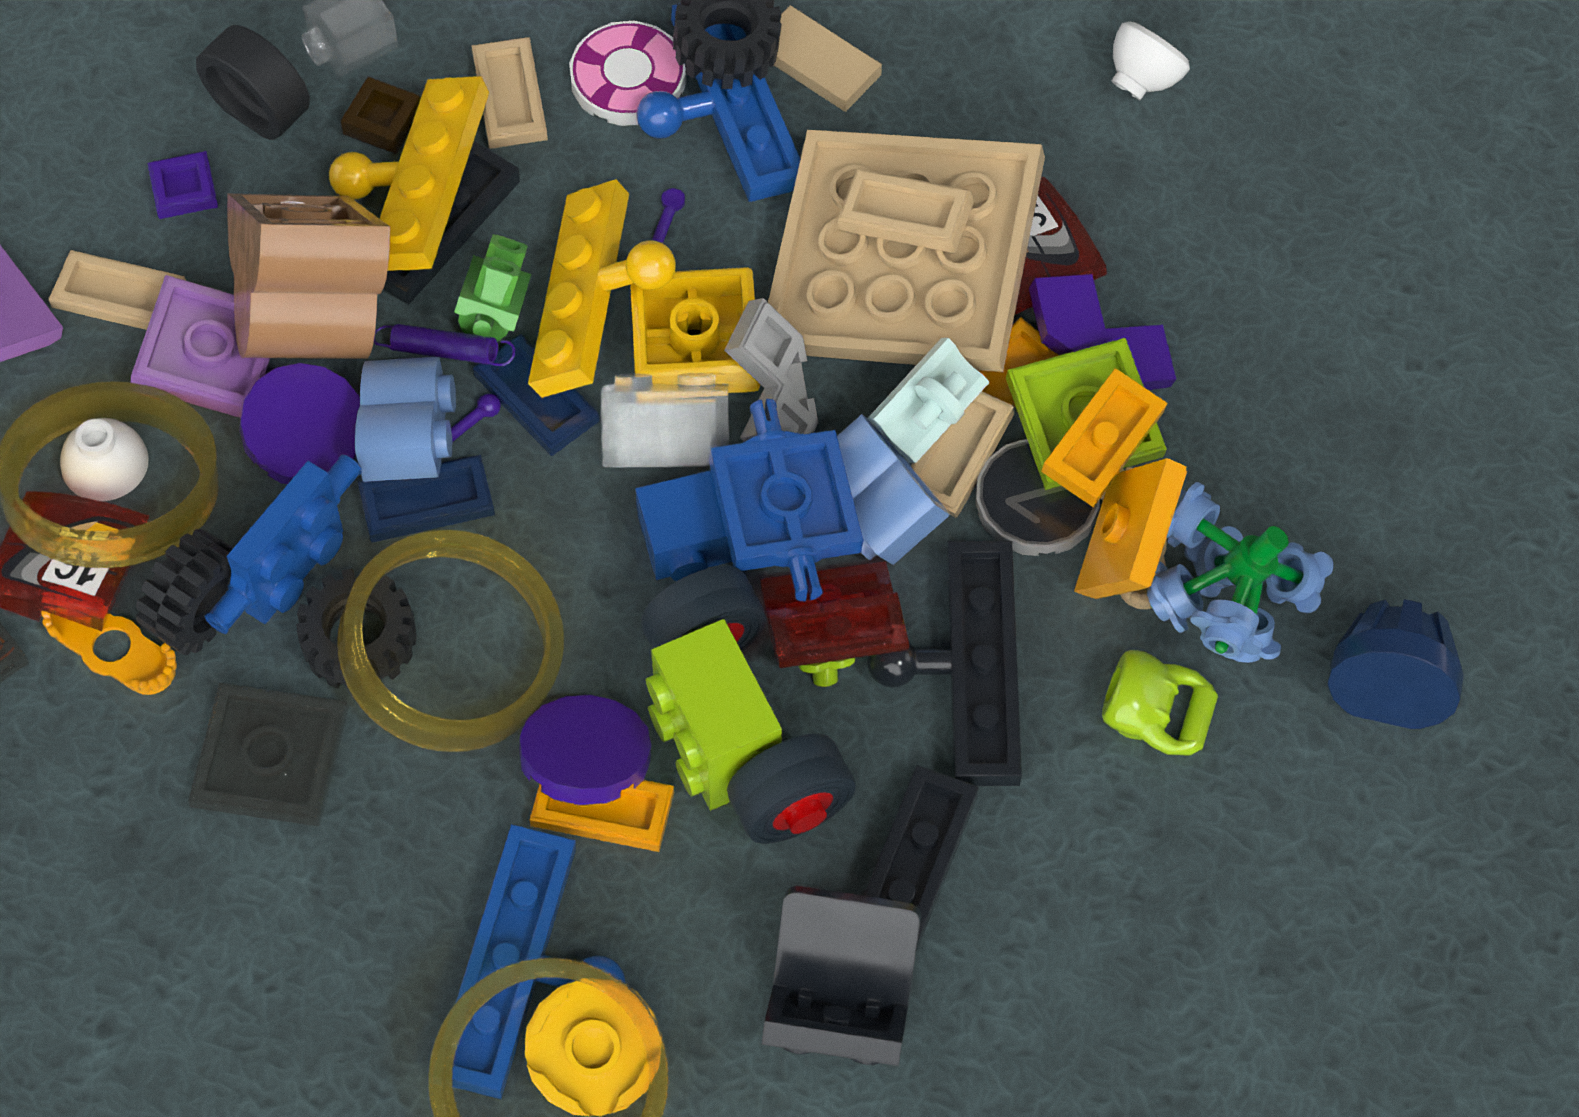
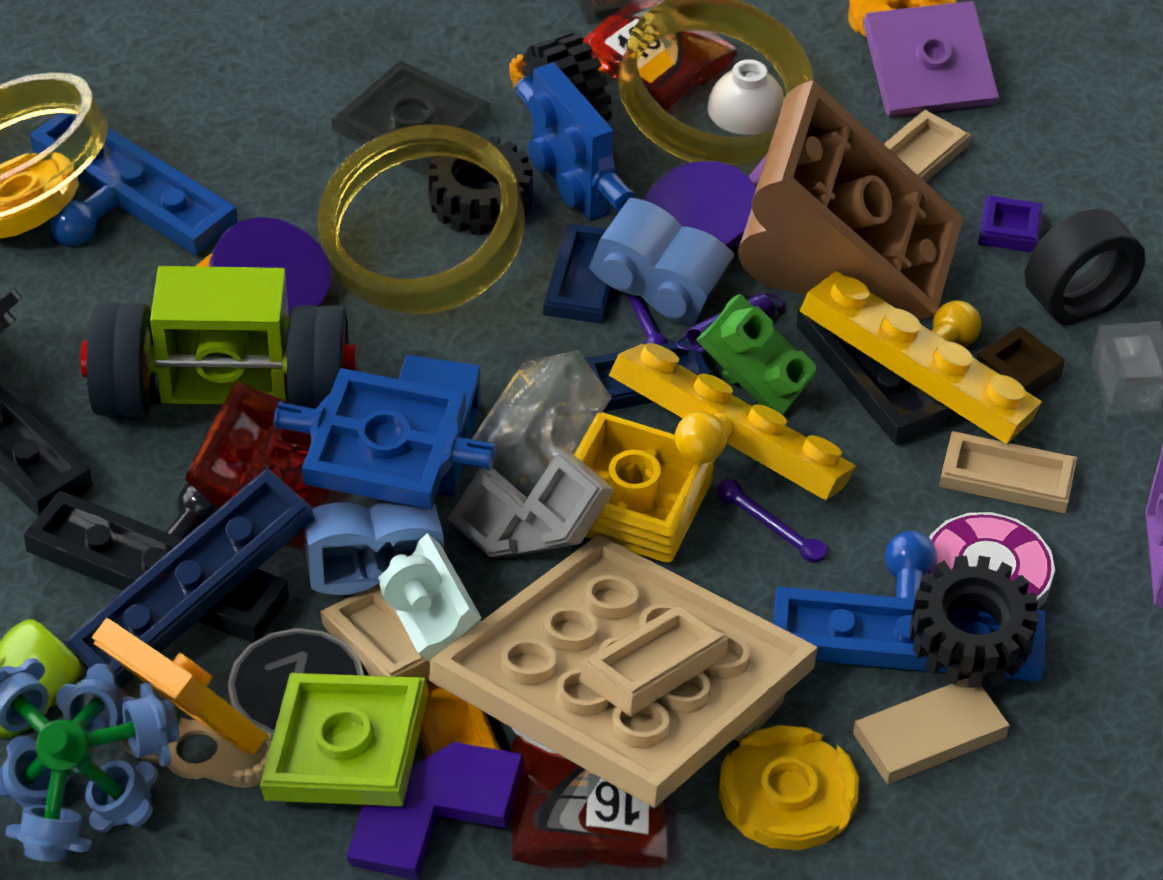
camera: 115 degrees right, 15 degrees down
light orange plate [1041,368,1168,508] -> none
none -> dark blue tile [64,468,315,688]
none -> yellow tile [718,725,859,851]

